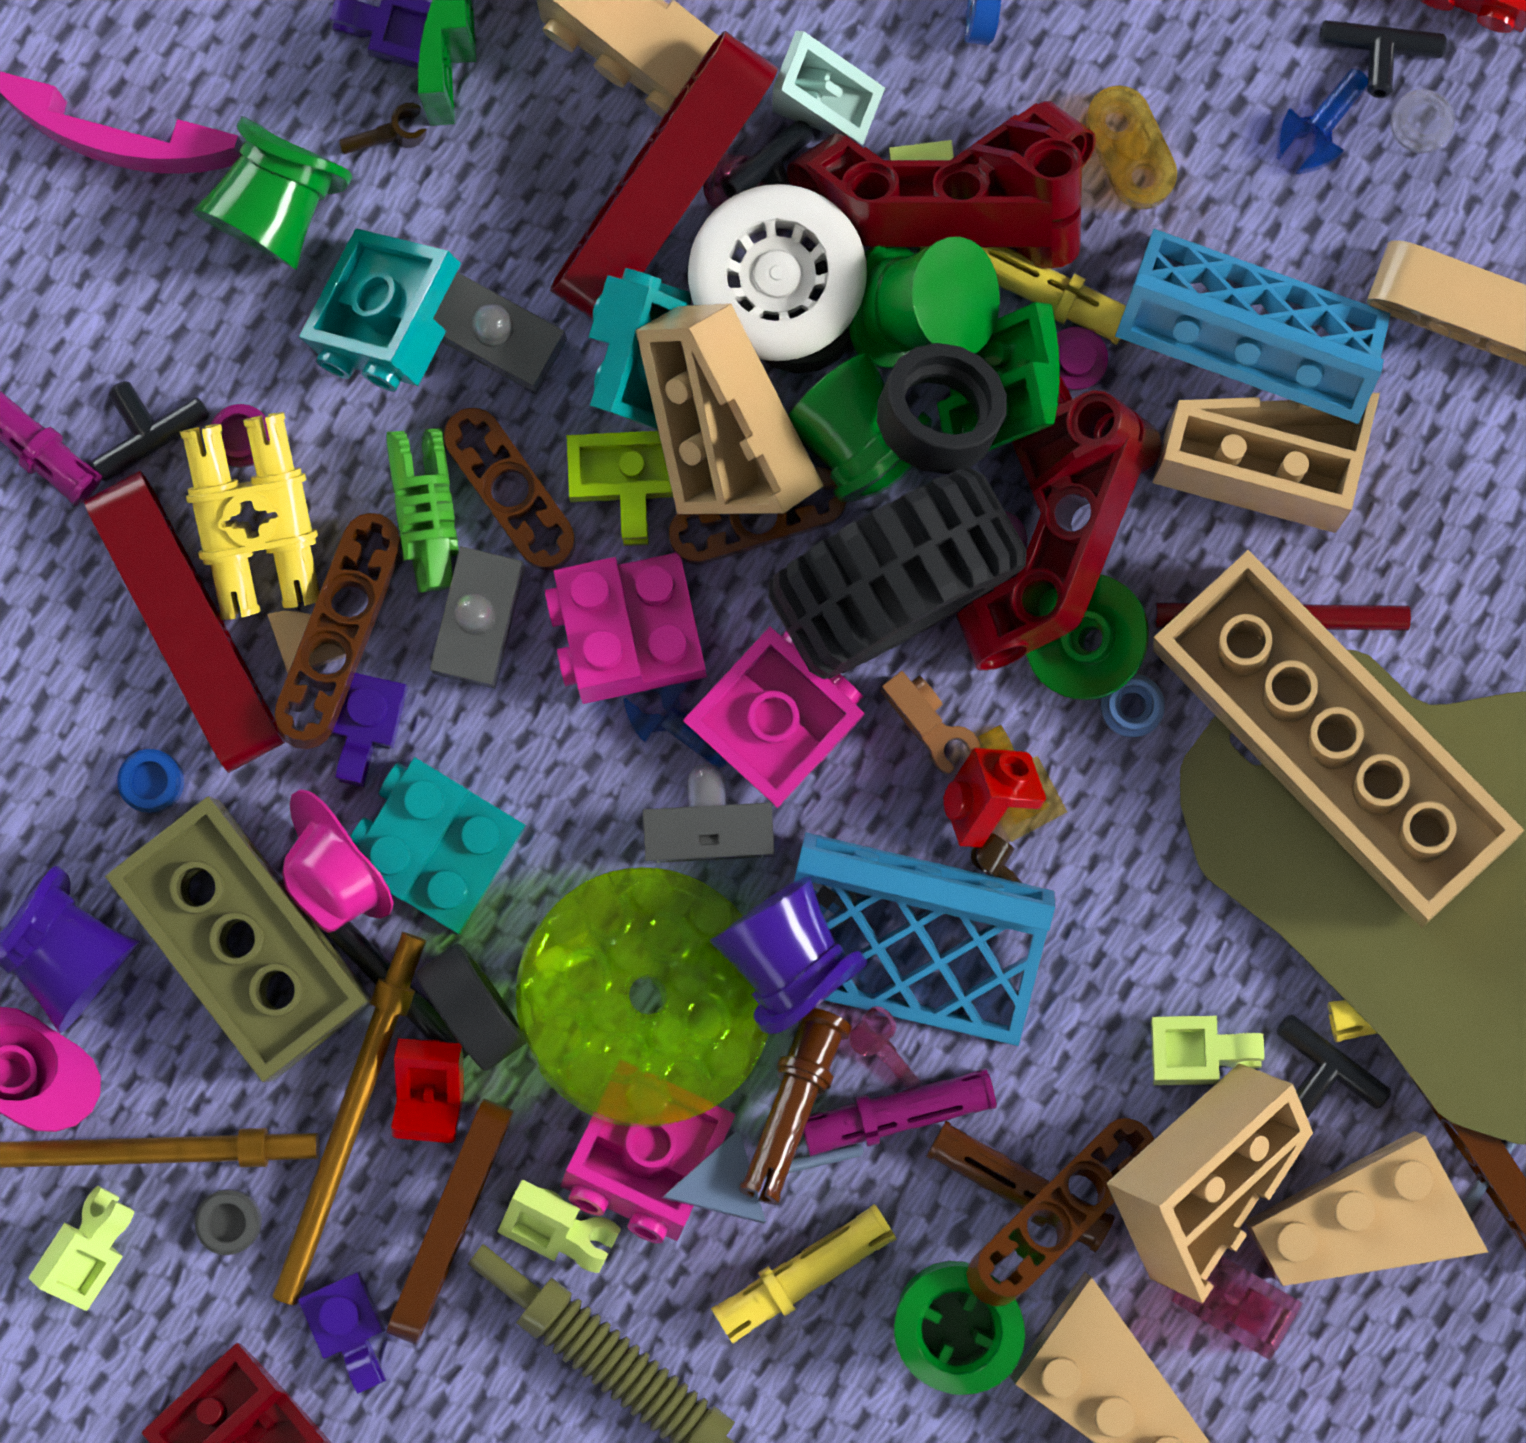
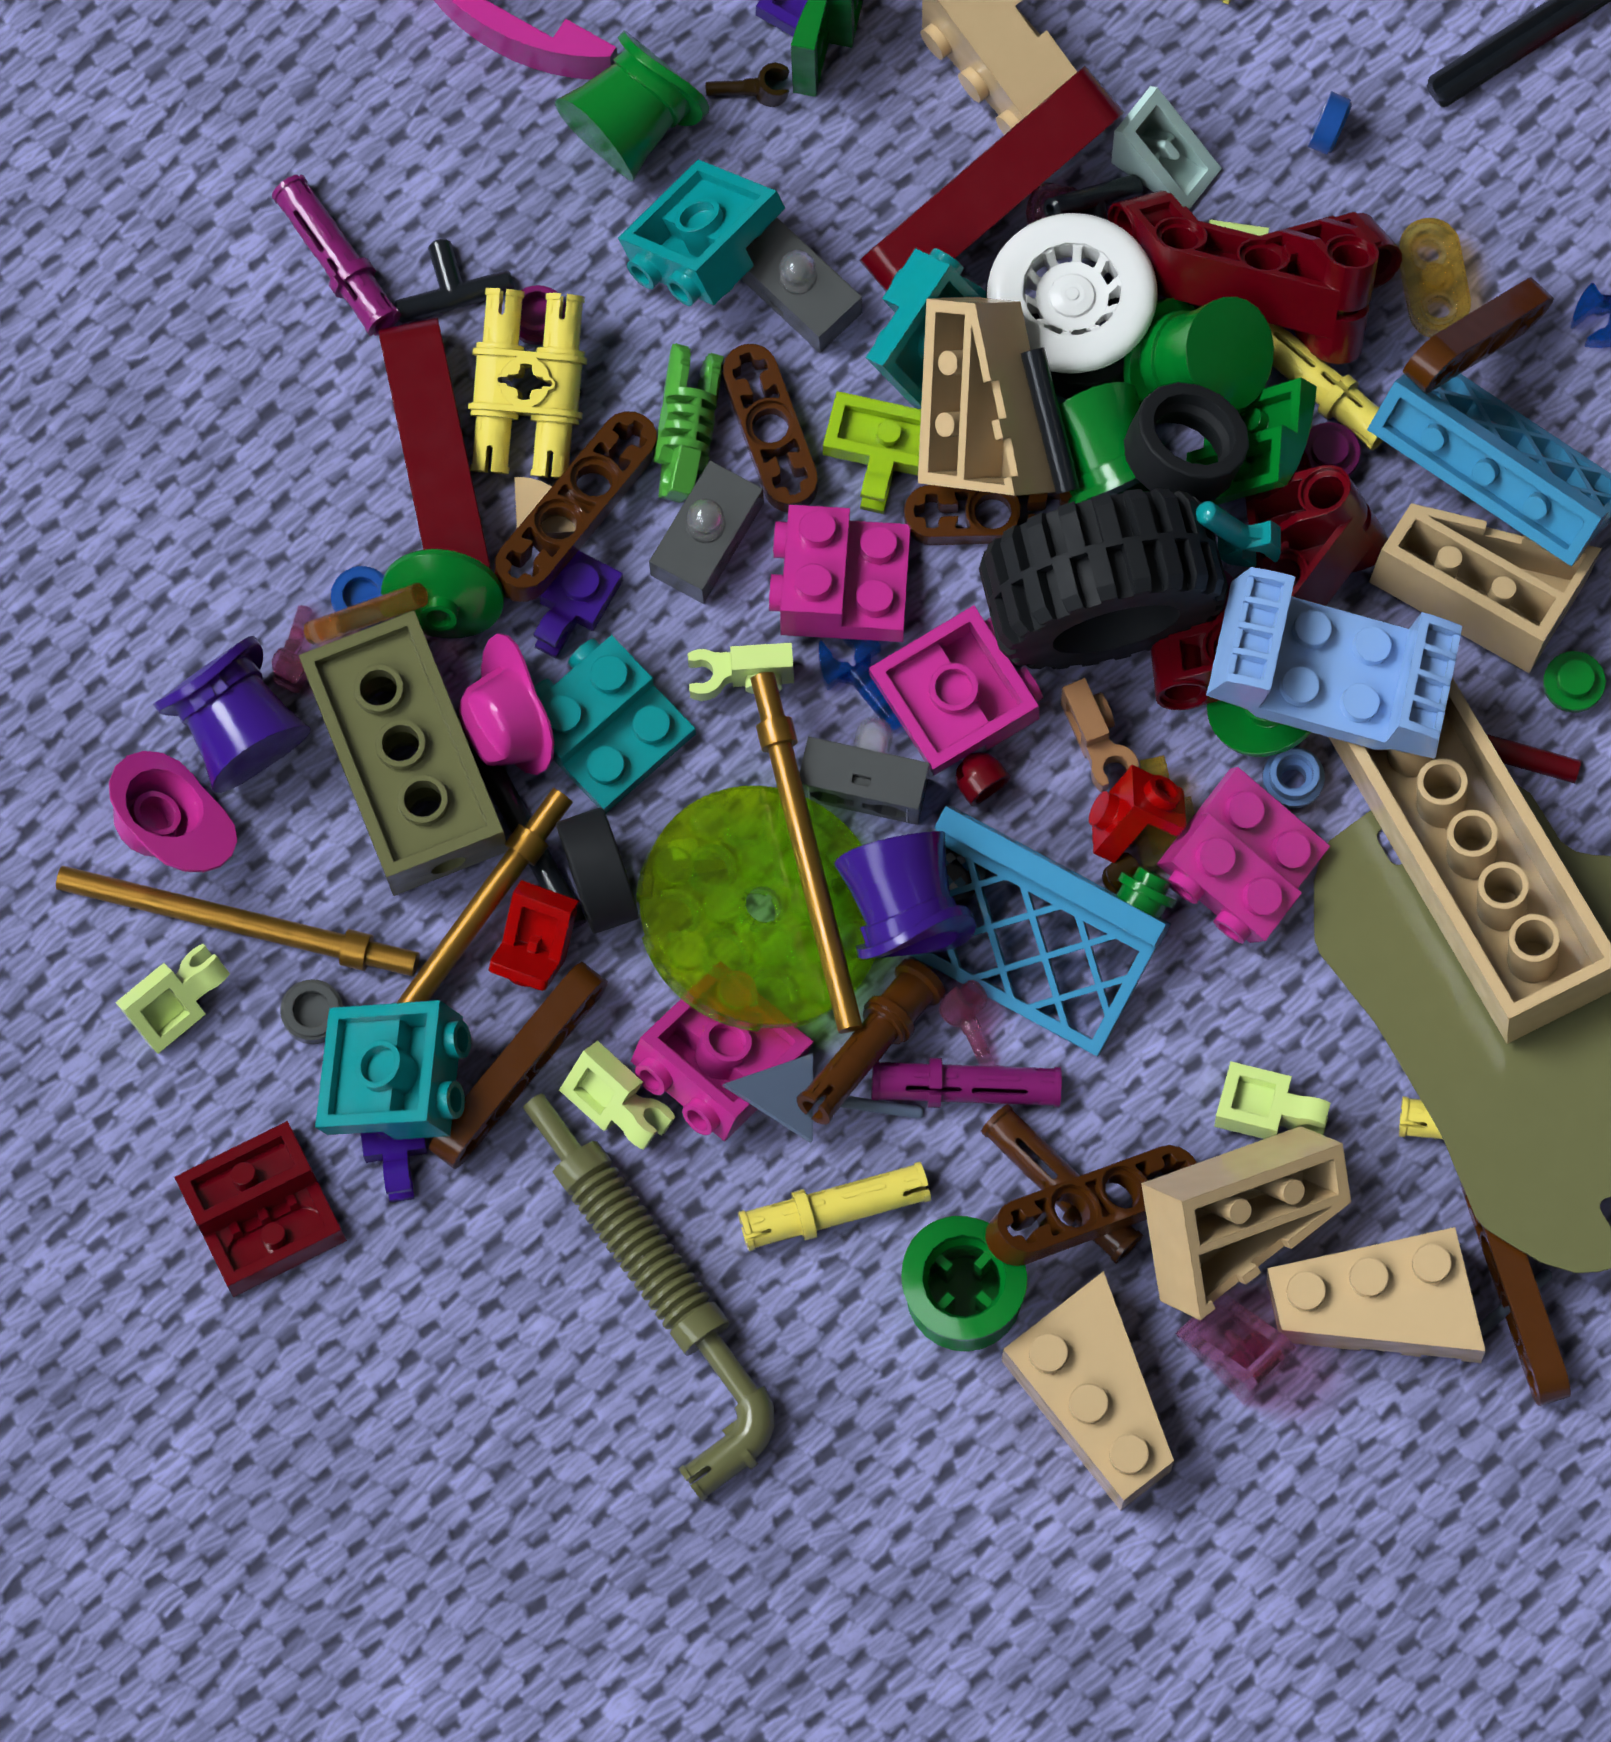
camera: 20 degrees right, 10 degrees down
black piece [1277,1014,1391,1118] -> none
none -> clear pink hand [272,605,312,693]
none -> clear orange piece [304,583,428,645]
none -> teal plate [315,1000,471,1139]
none -> green dish [381,549,504,638]
none -> yellowish green plate [687,643,794,701]
none -> pearl gold bar [750,672,863,1034]
none -> dark red hinge [955,752,1011,806]
none -> black piece [1020,347,1080,495]
none -> green plate [1116,866,1177,919]
none -> dark pink plate [1157,767,1330,944]
none -> teal bar [1196,501,1281,567]
none -> light blue plate [1206,567,1462,759]
none -> reddish brown beam [1403,277,1554,394]
none -> green plate [1543,651,1606,713]

